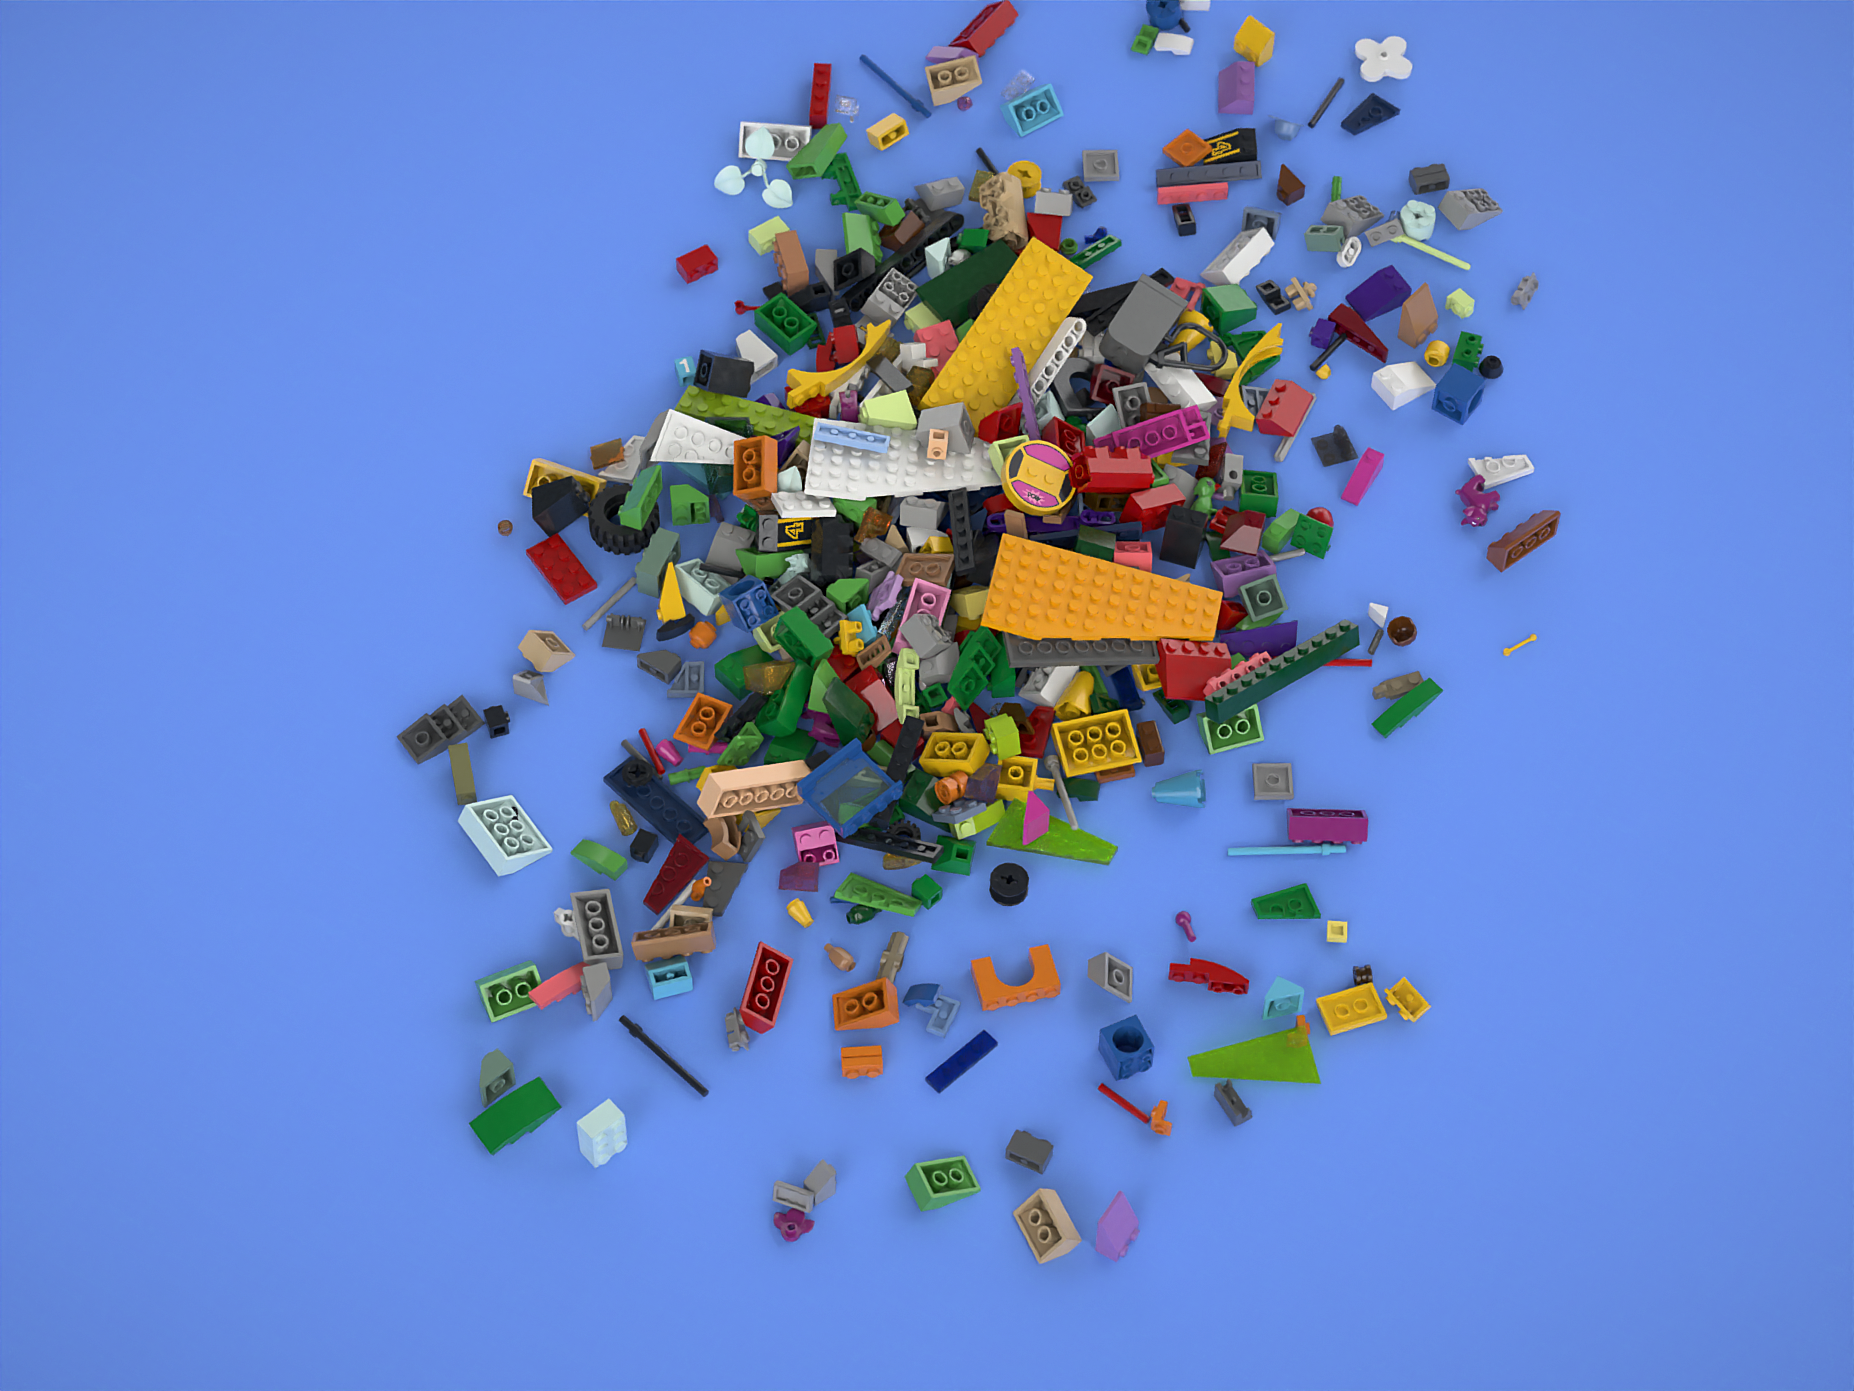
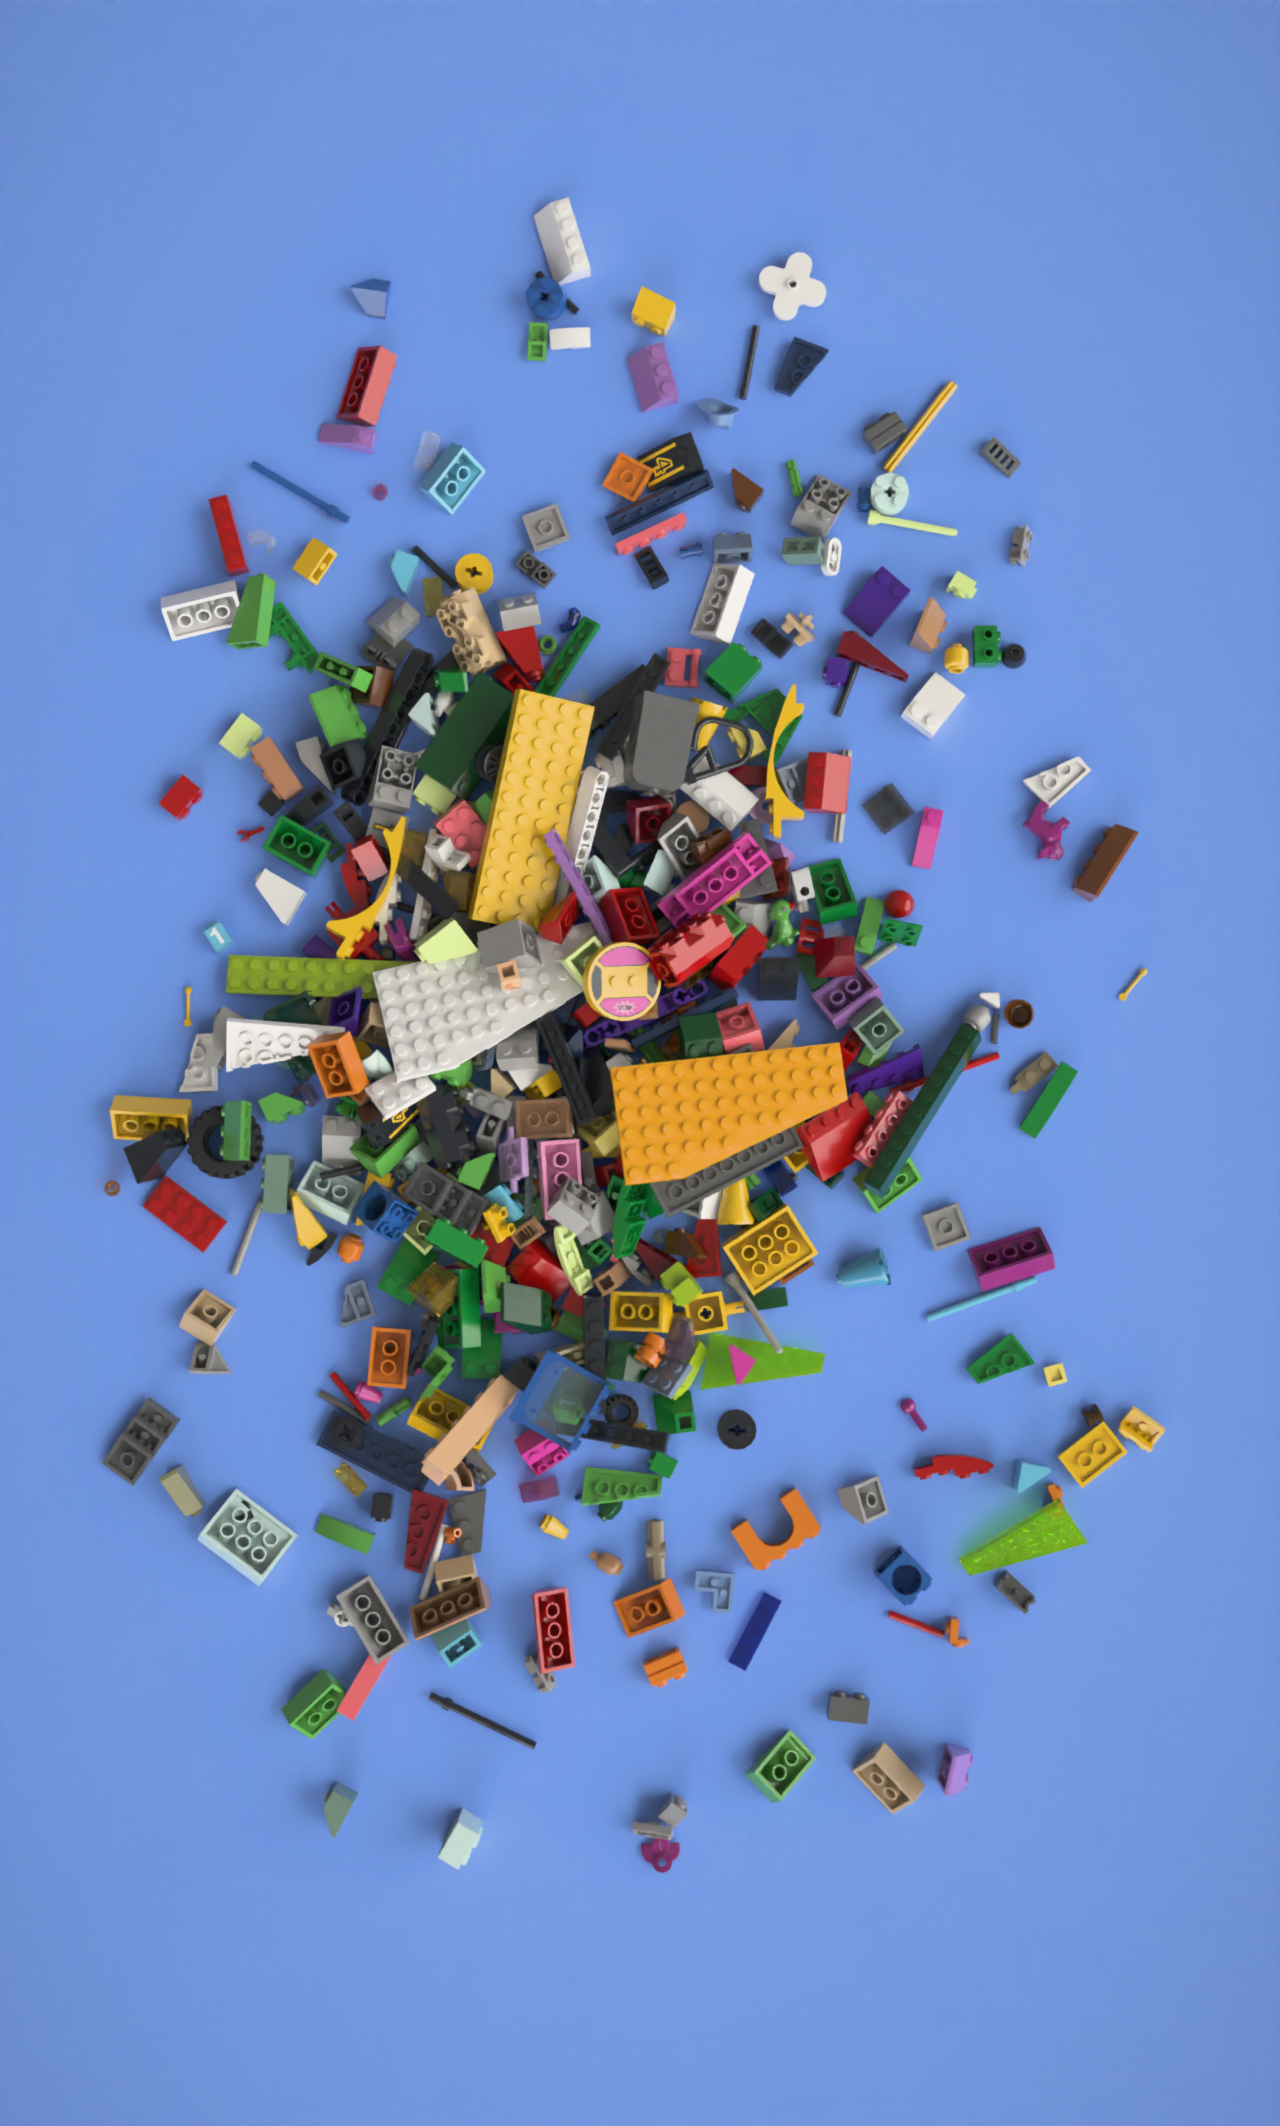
camera: 15 degrees left, 30 degrees up
green slope [469,1077,562,1155] -> none
black brick [483,705,510,739] -> none
light grey slope [580,962,612,1021] -> none
clear orange piece [590,438,625,470] -> none
dark grey hinge [602,613,646,651] -> none
dark grey slope [637,650,682,685] -> none
black slope [693,349,755,398] -> none
light aqua plant [714,126,793,208] -> none
light aqua plate [785,554,811,574] -> none
light blue plate [814,422,891,454] -> none
clear orange wing [854,507,893,543] -> none
blue slope [902,983,943,1007] -> none
tan slope [925,55,982,106] -> none
reddish brown brick [1135,720,1165,767] -> none
yellow hinge [1315,364,1331,380] -> none
light grey hinge [1365,218,1404,247] -> none
blue brick [1431,363,1486,426] -> none
light grey slope [1437,188,1503,230] -> none
none -> yellow hinge [184,987,192,1027]
none -> medium azure slope [389,549,420,597]
none -> blue pin [679,542,704,559]
none -> yellow axle [883,381,957,473]
none -> light grey head [962,1005,991,1032]
none -> dark grey slope [980,437,1021,478]

